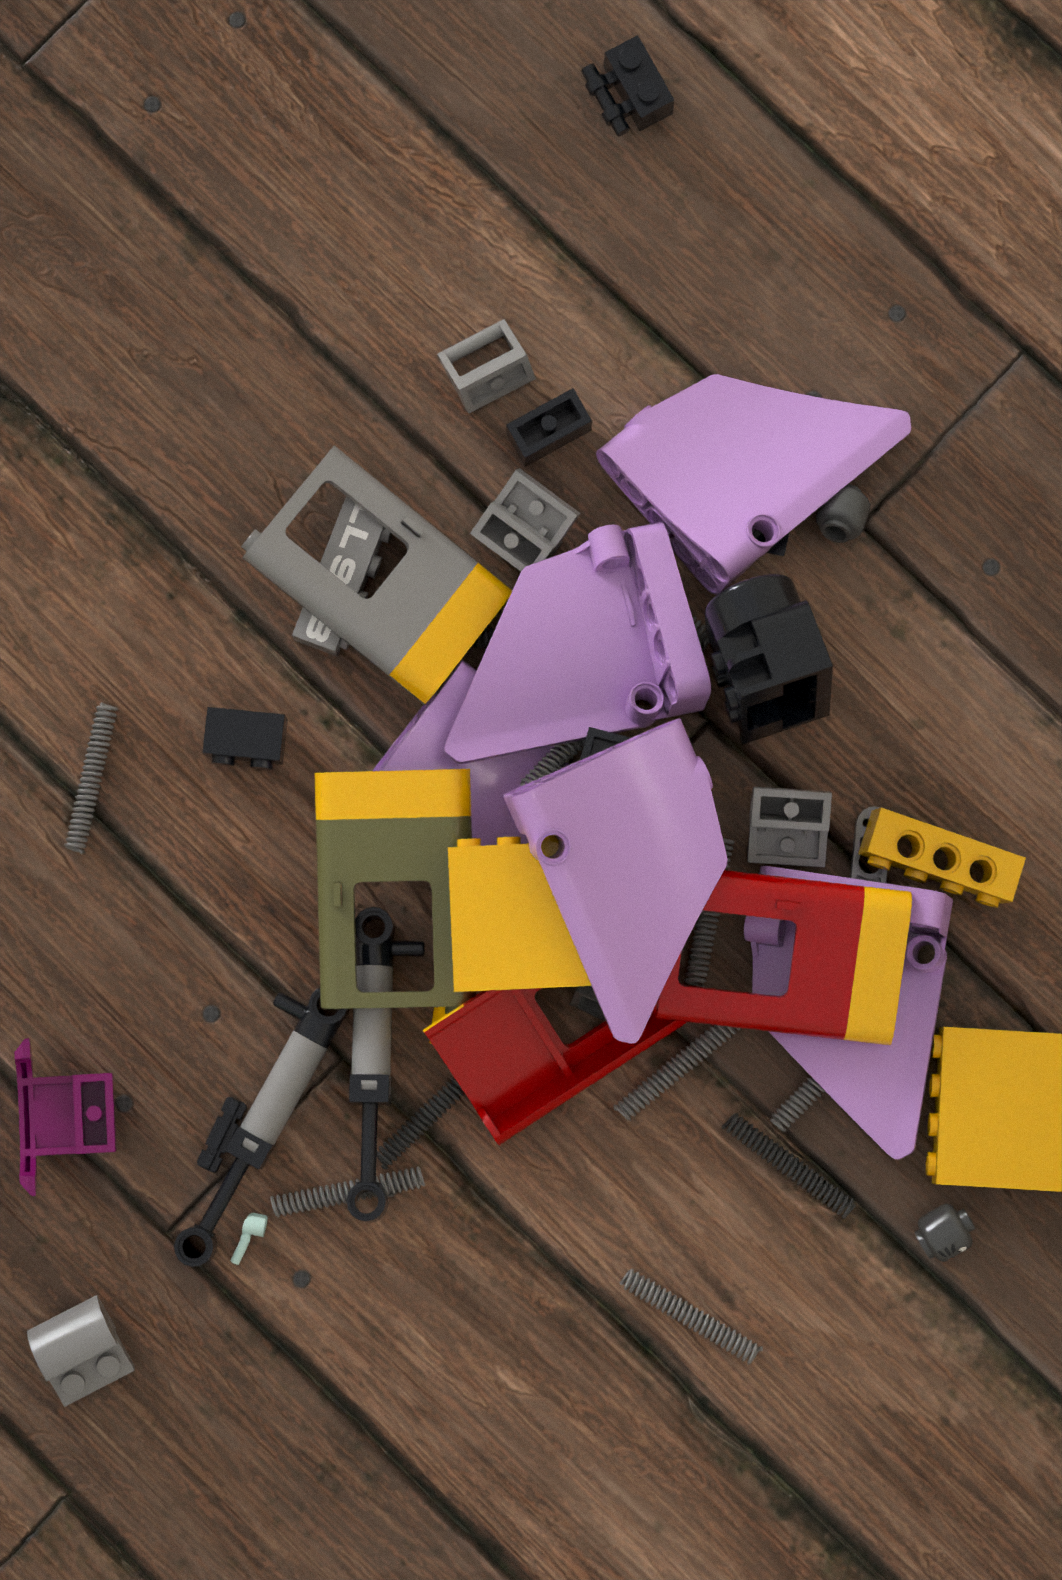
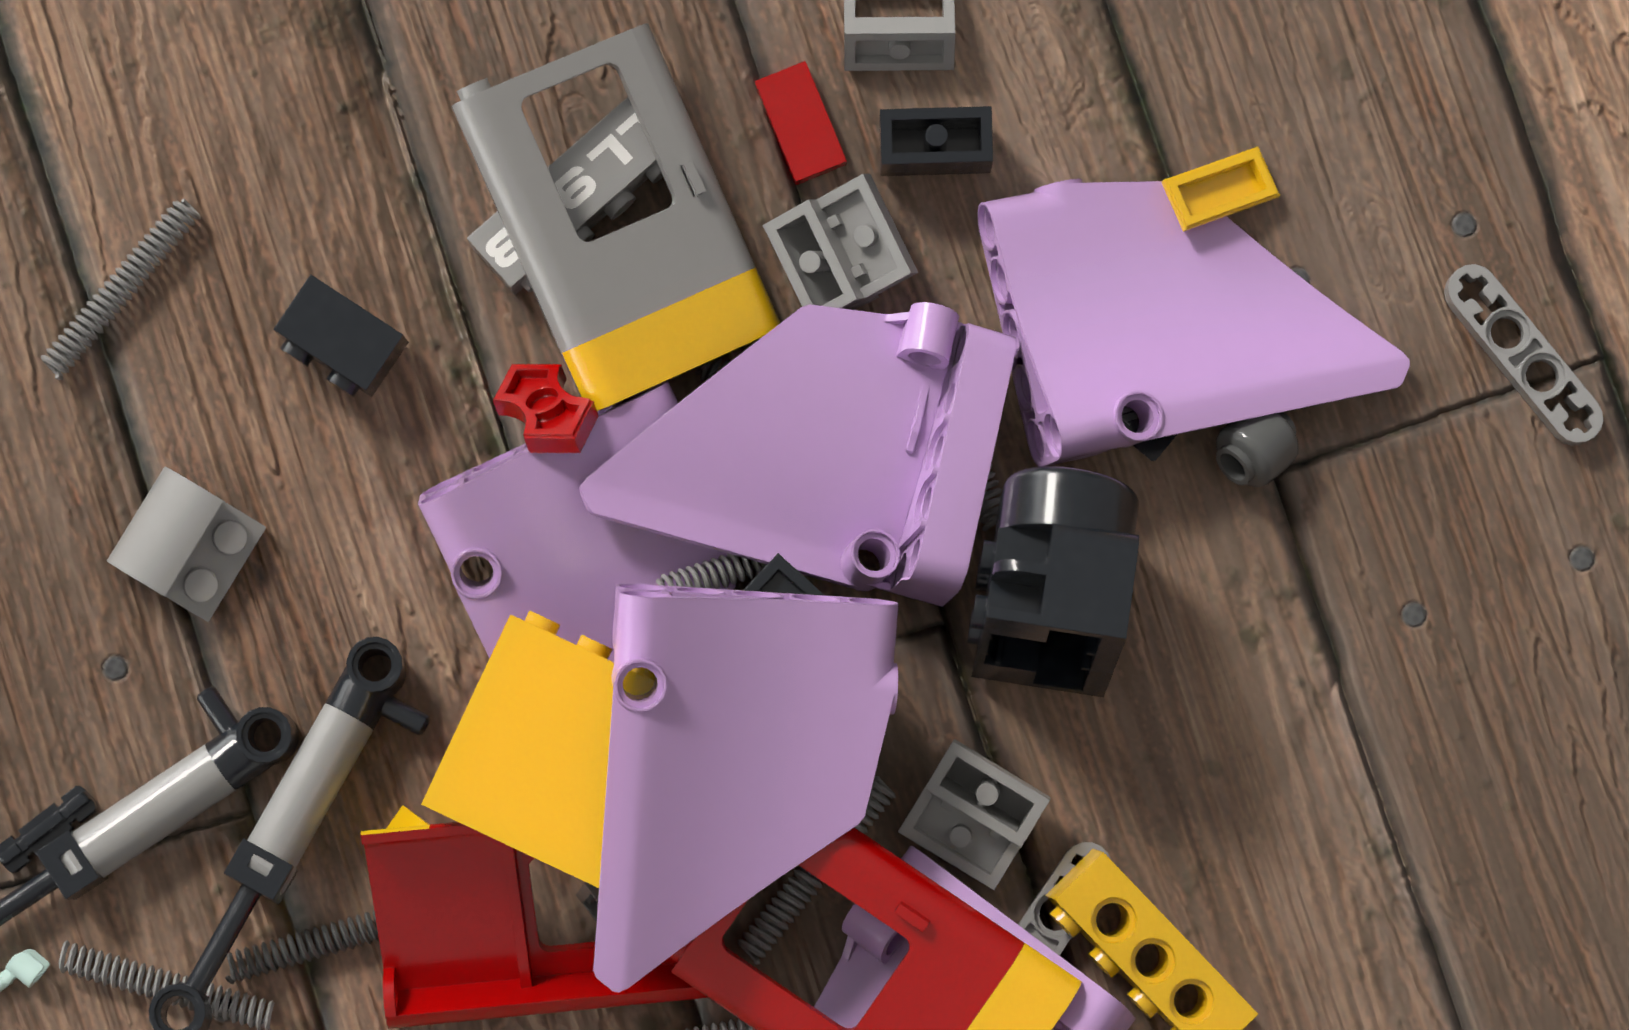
camera: 25 degrees right, 0 degrees up
olive piece [314,769,476,1014] -> none
none -> light grey brick [107,466,266,622]
none -> red tile [493,364,599,453]
none -> red tile [754,61,847,185]
none -> yellow tile [1161,147,1280,232]
none -> light grey beam [1444,264,1603,446]

